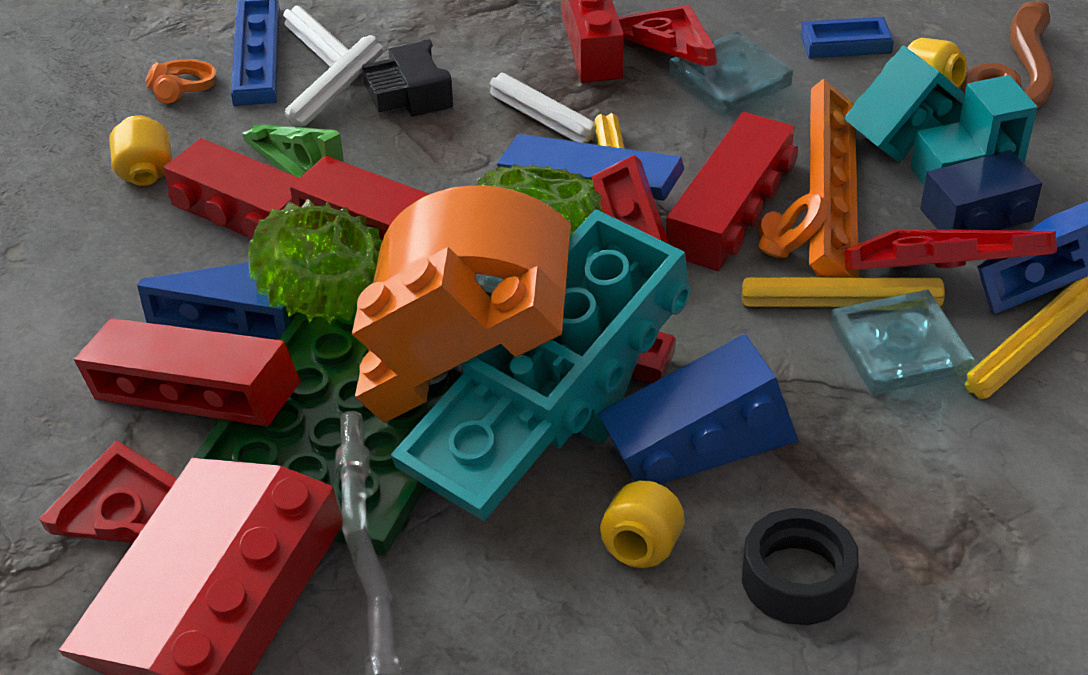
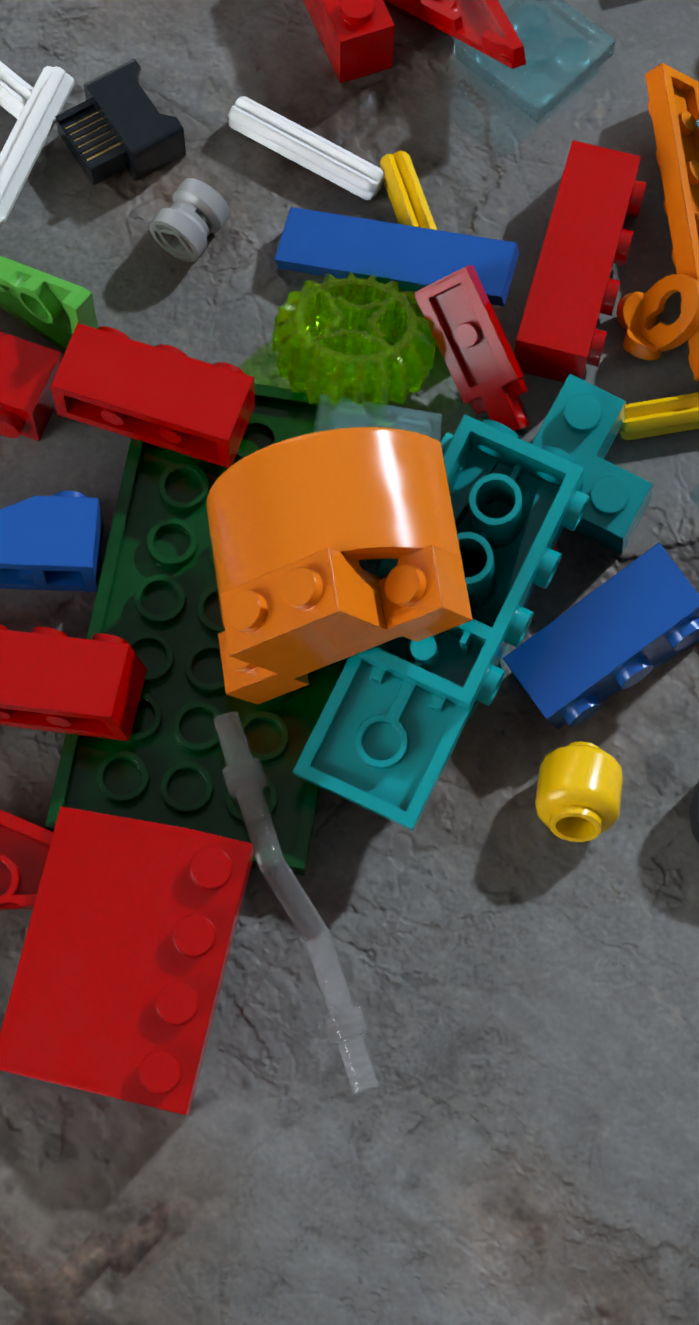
camera: 15 degrees left, 25 degrees up
clear neon green gear [248,199,382,325] -> none
none -> light grey wheel [149,178,231,262]
none -> teal brick [532,374,653,554]

